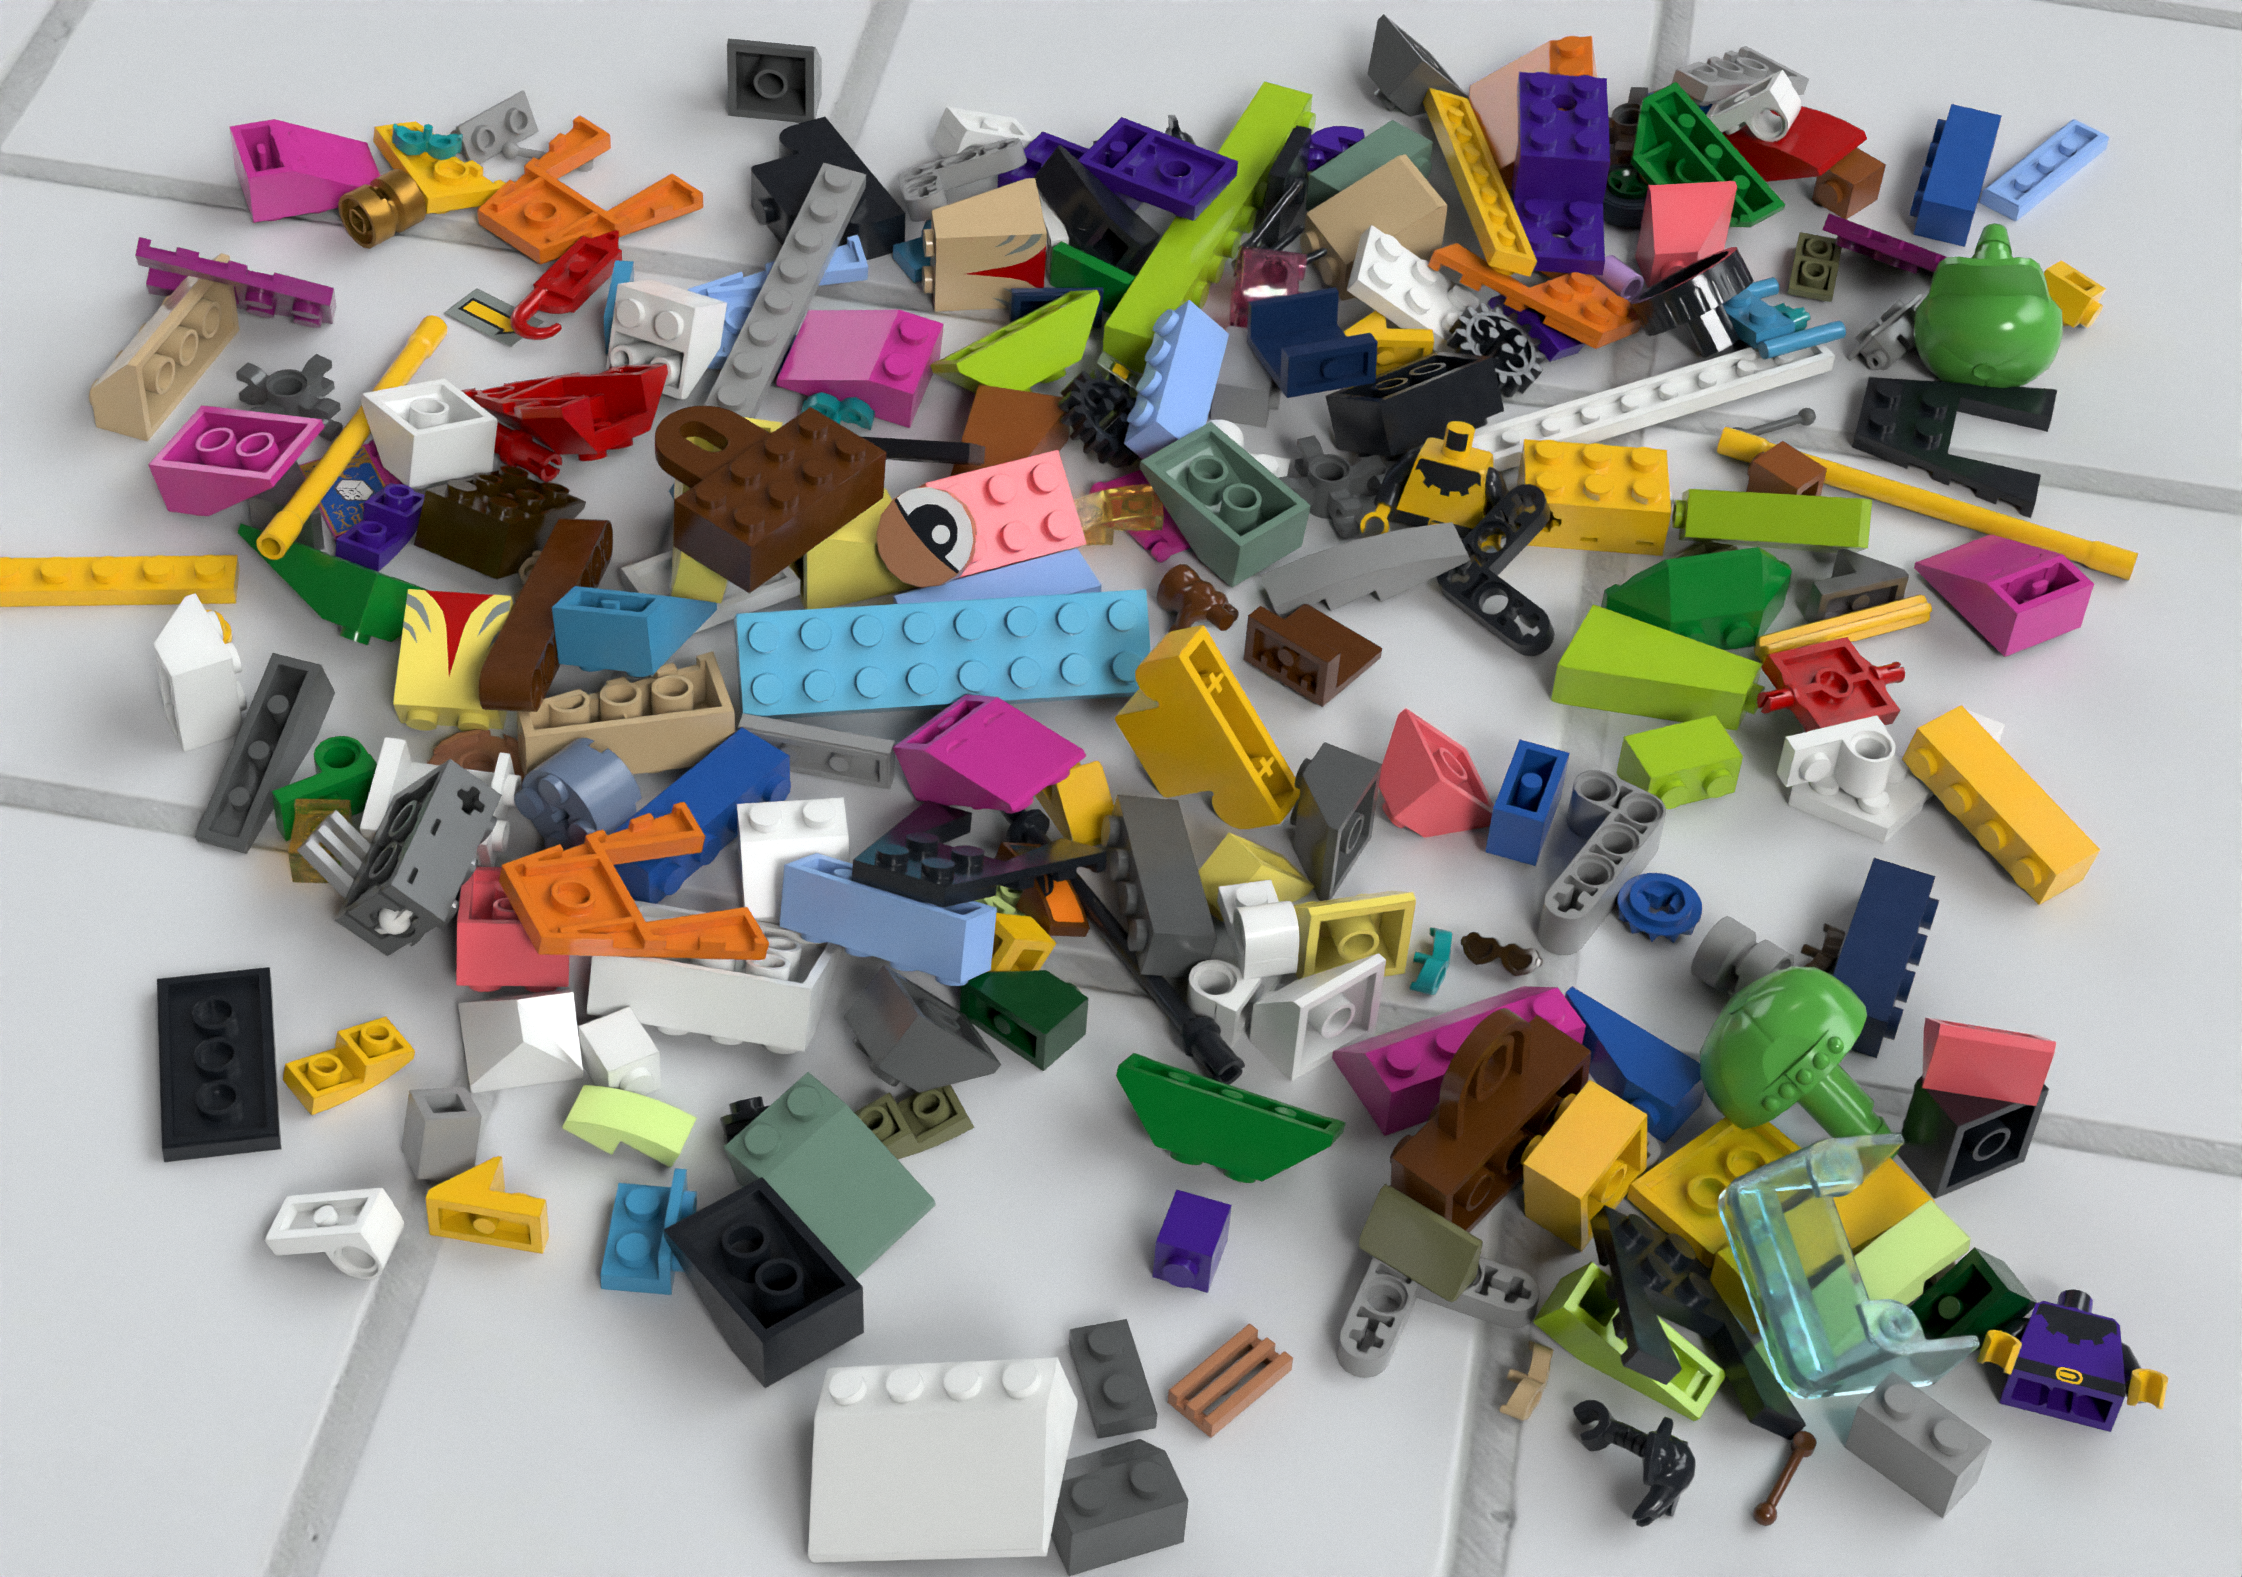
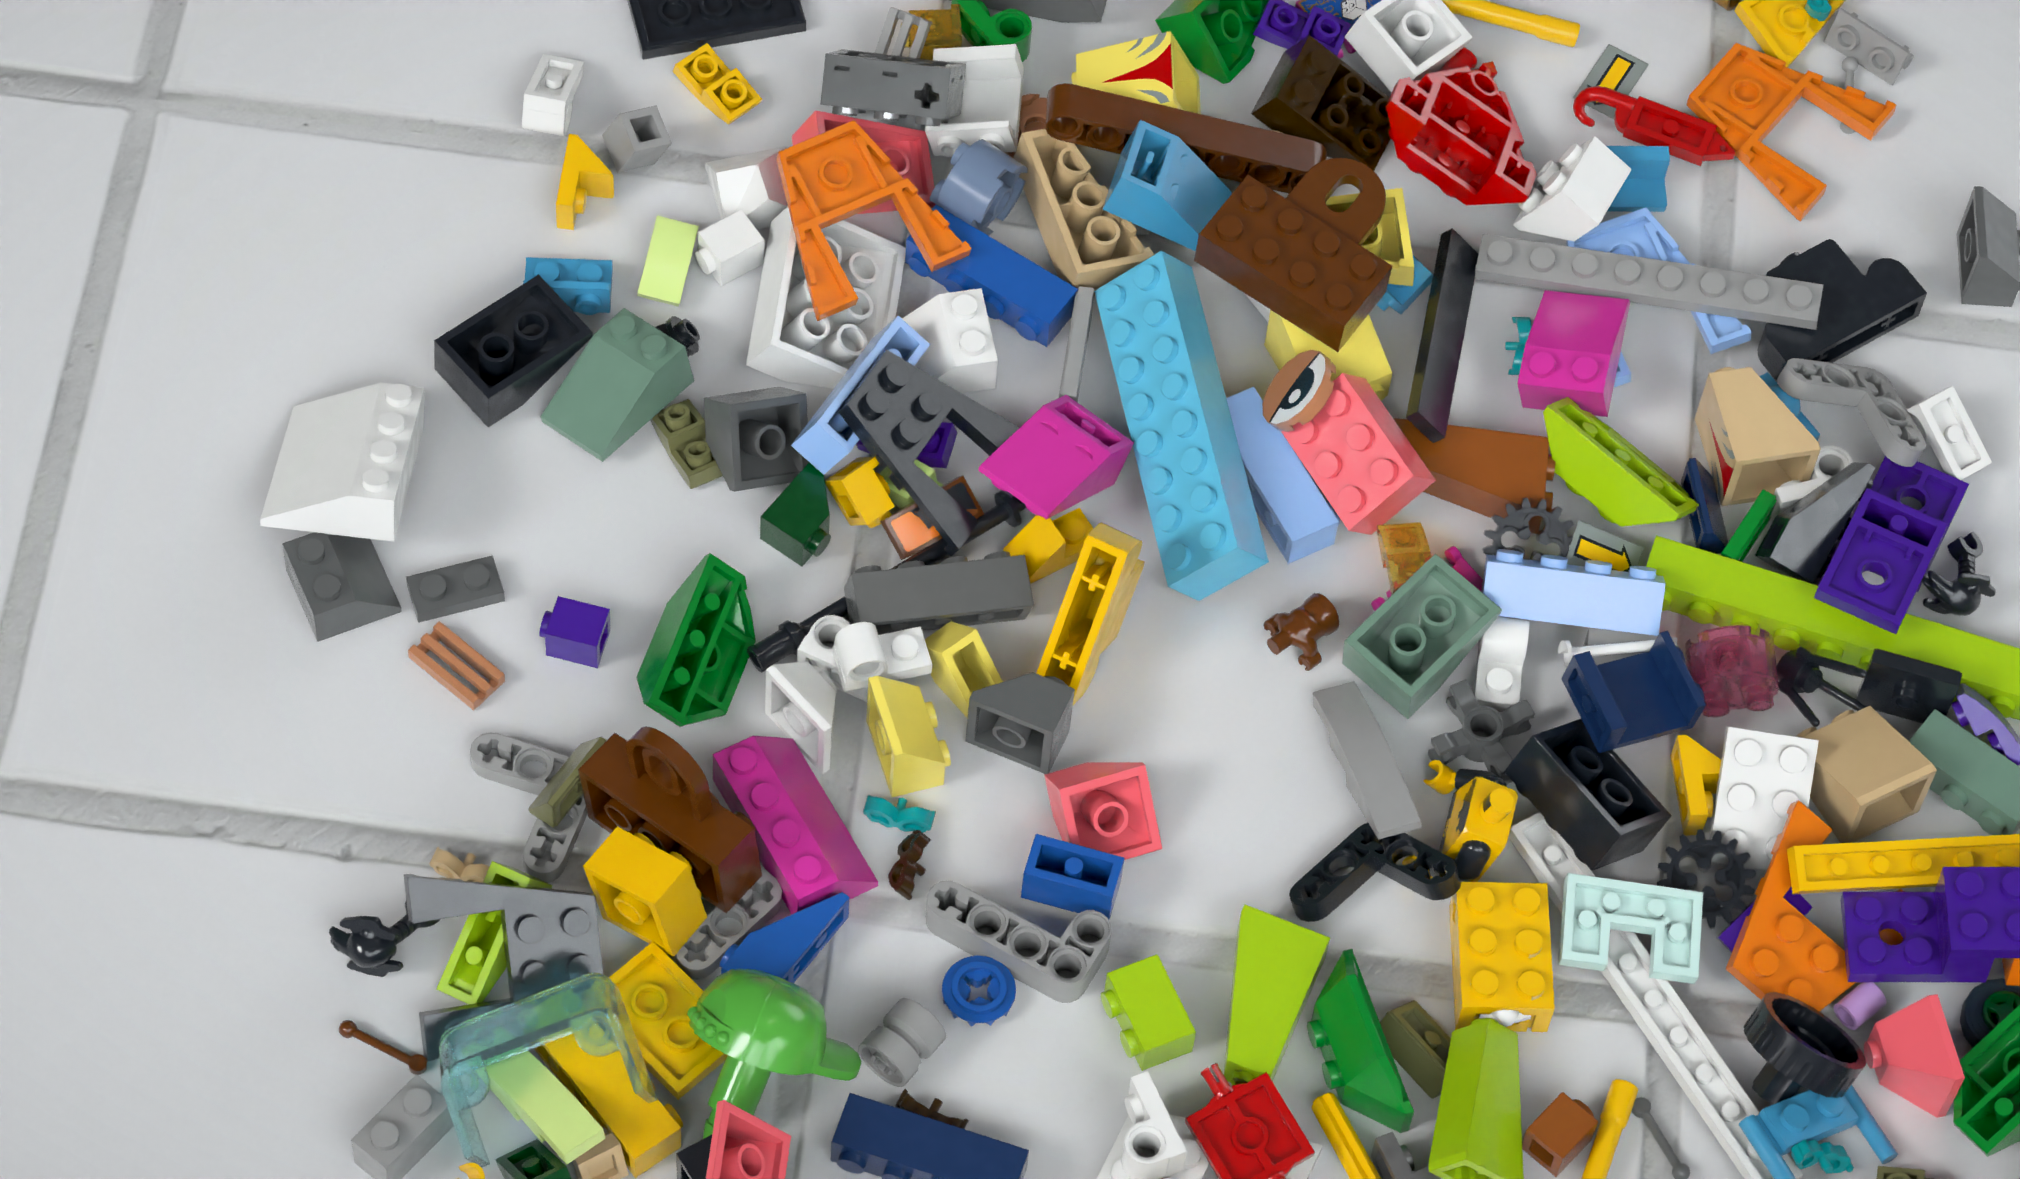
camera: 85 degrees right, 15 degrees up
reddish brown bracket [1243,604,1382,707] -> none
none -> white piece [1558,640,1655,667]
none -> light aqua plate [1558,873,1703,984]

